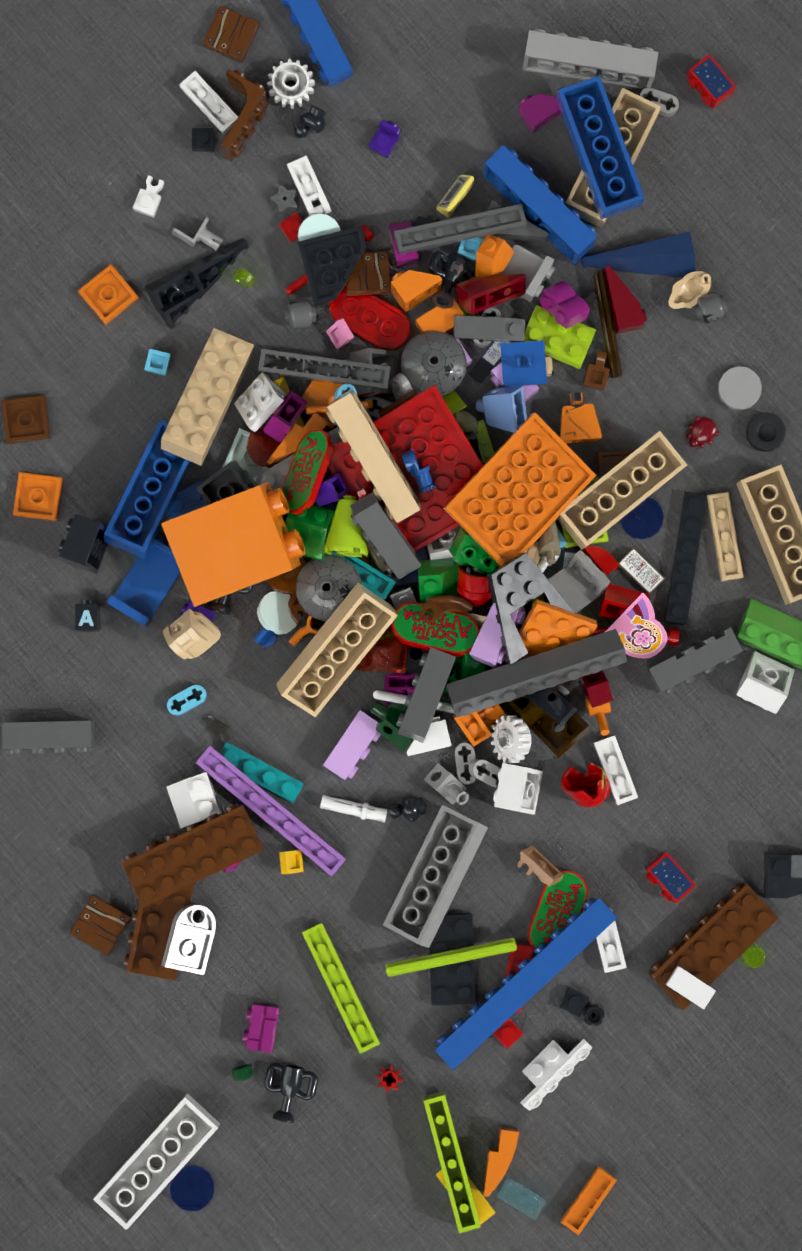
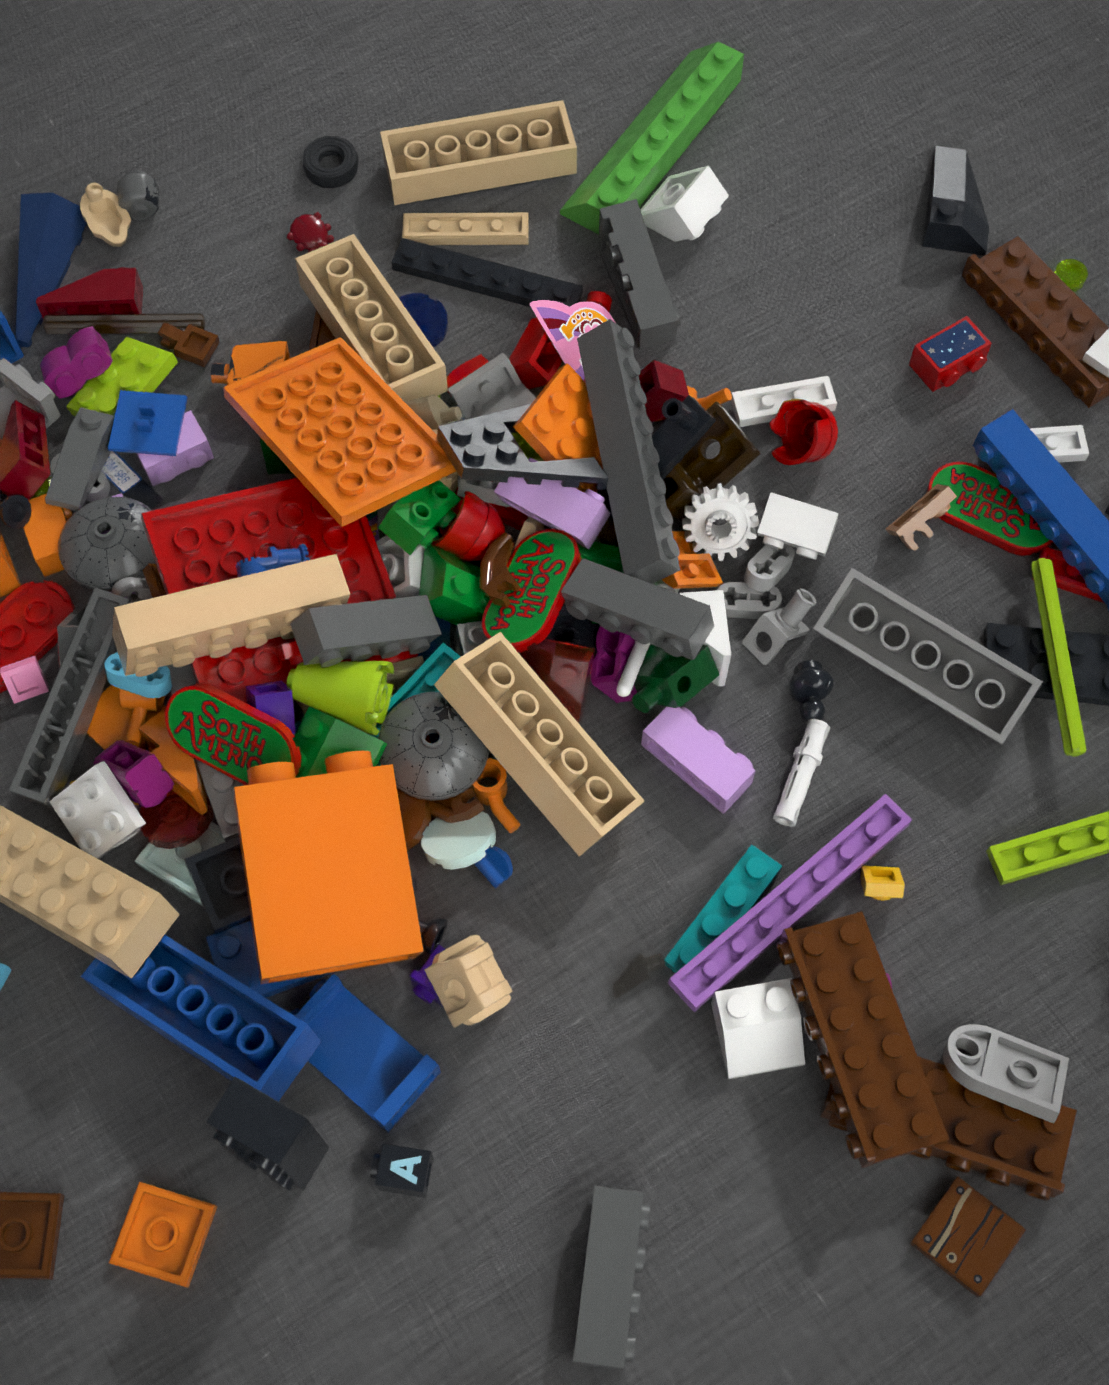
camera: 75 degrees left, 20 degrees down
medium azure beam [167,685,207,716] -> none
medium blue torso [476,386,527,433] -> none
tile [618,548,665,594] -> none
light grey tile [718,366,762,410] -> none

